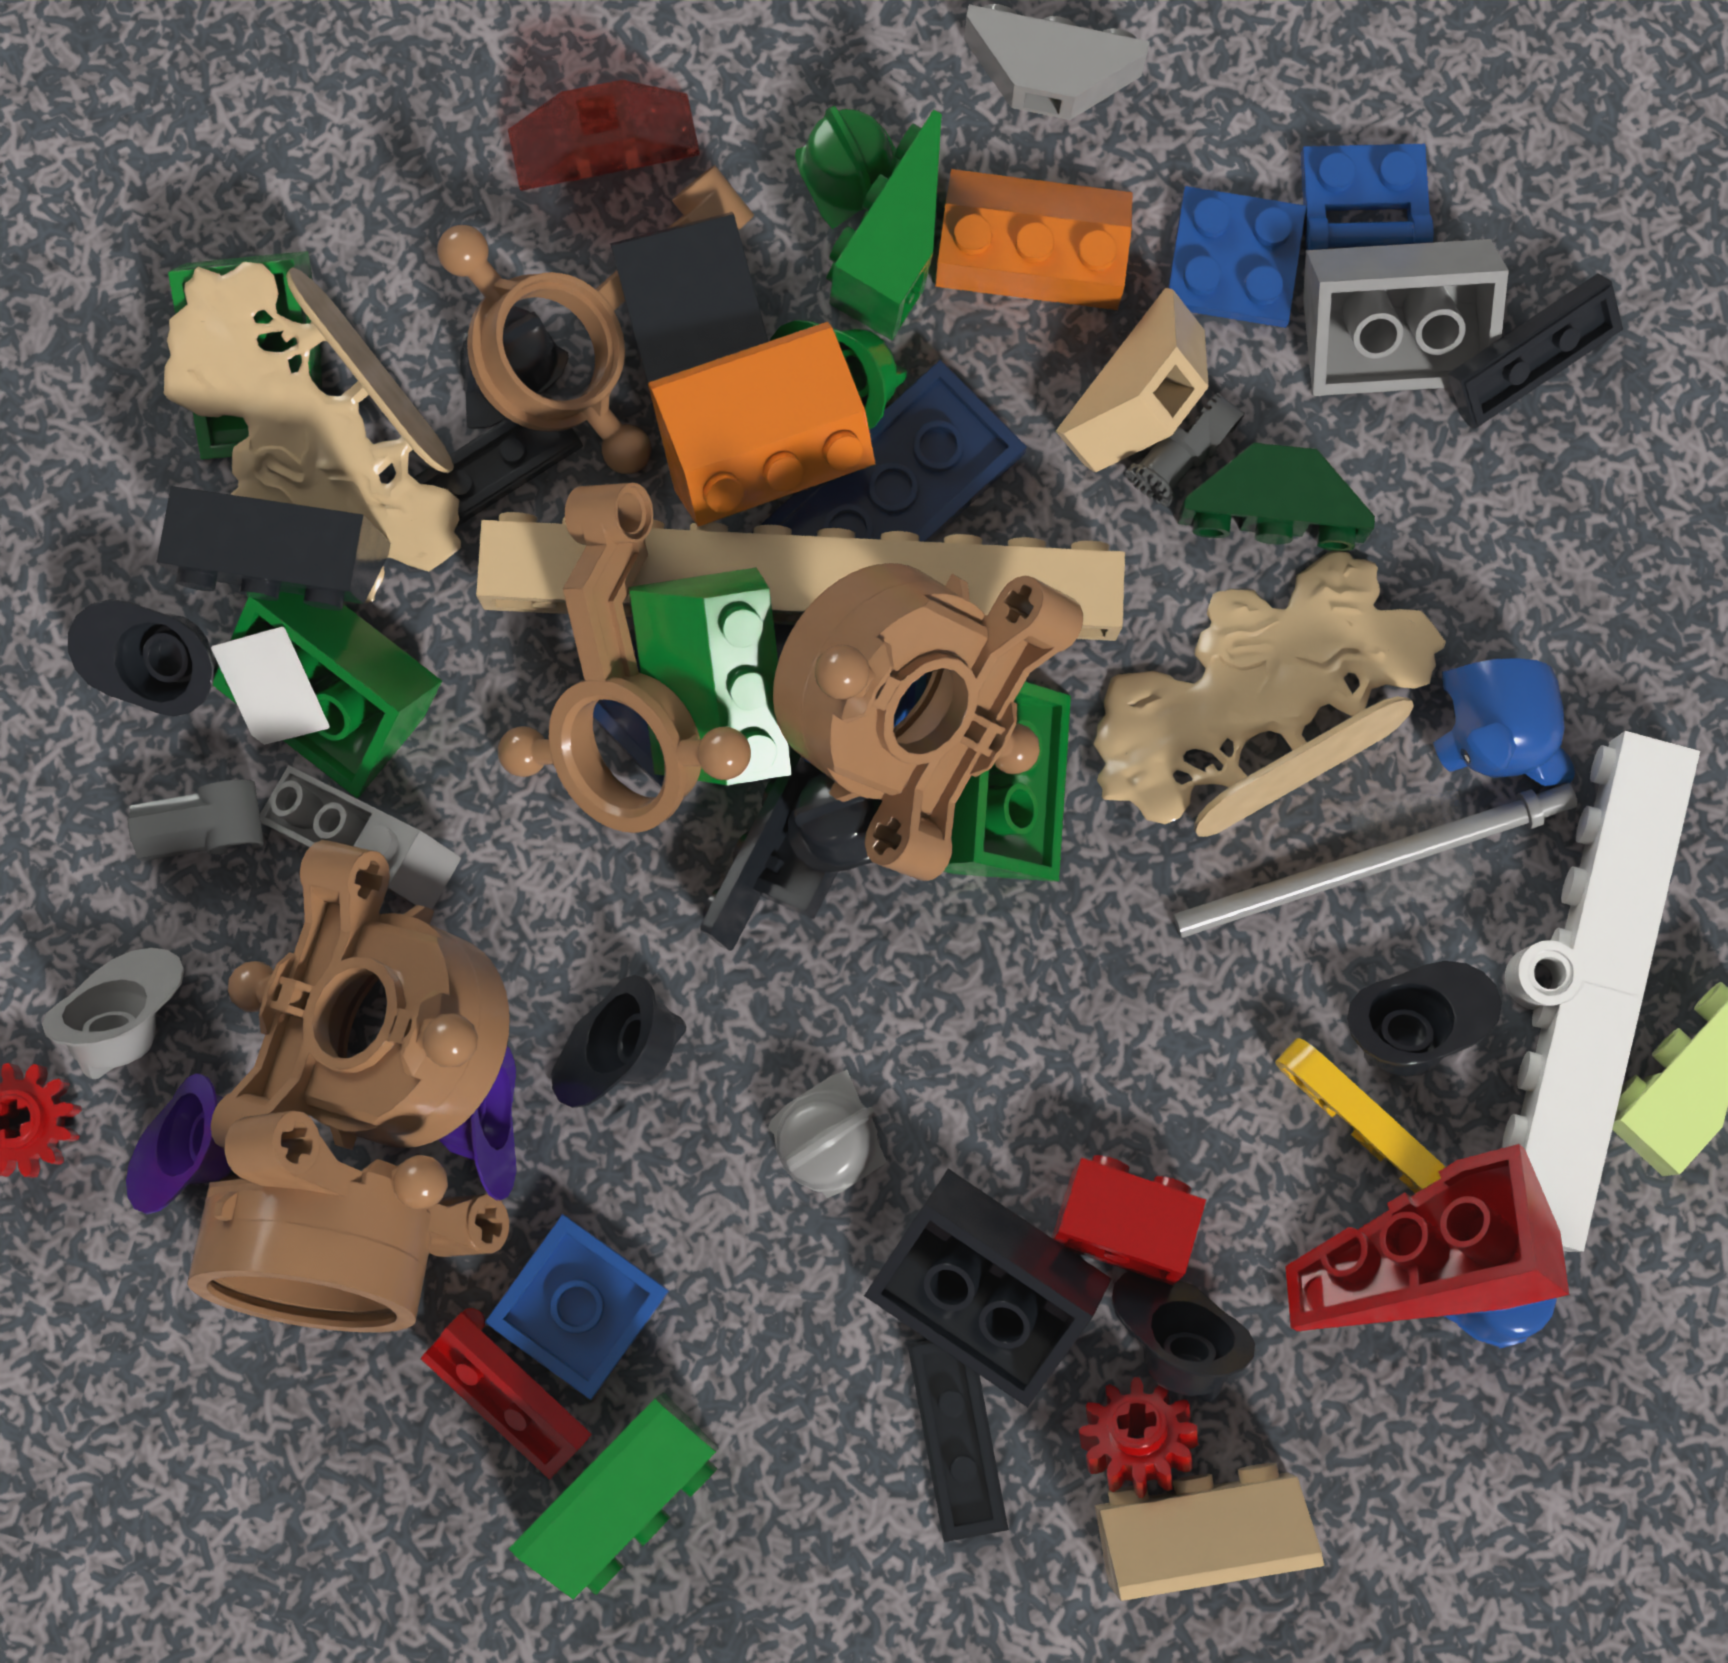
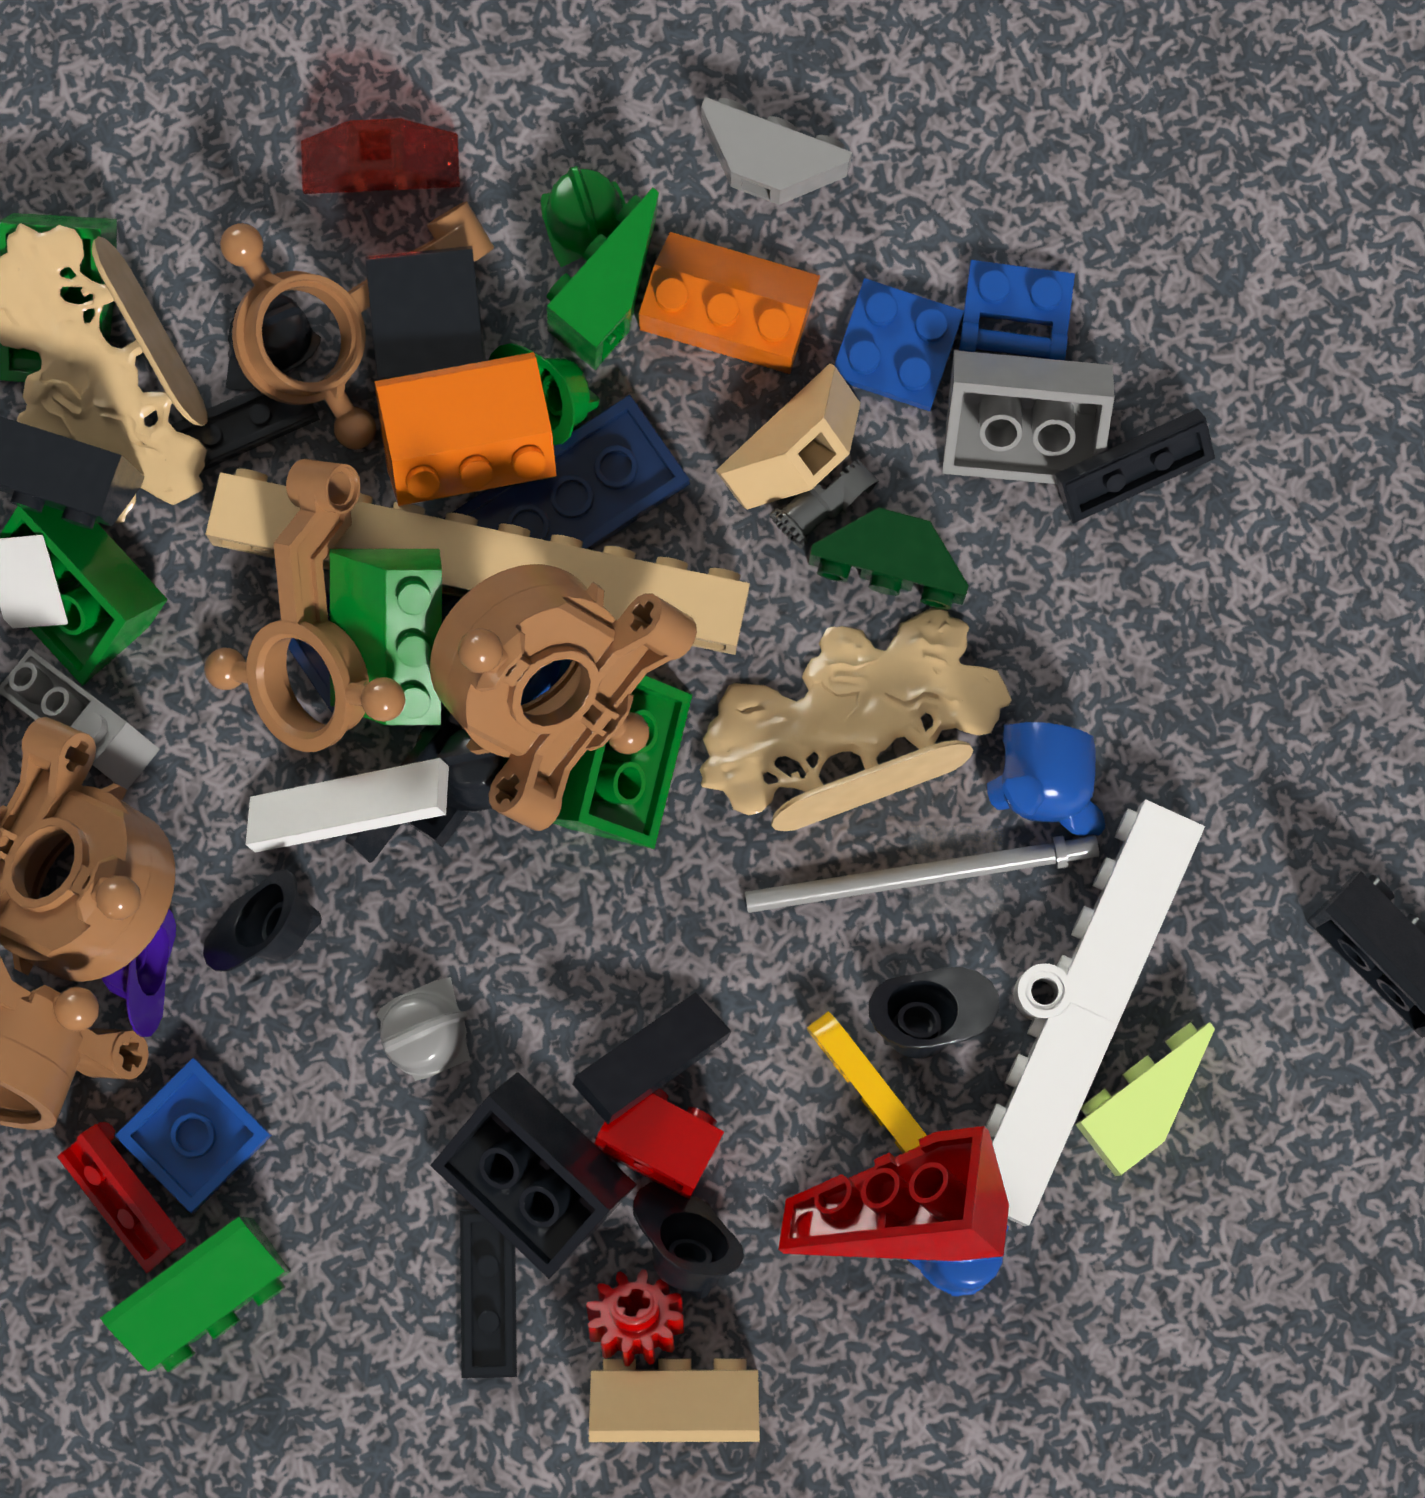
camera: 10 degrees right, 0 degrees up
none -> white tile [246,758,449,853]
none -> black tile [572,992,731,1124]

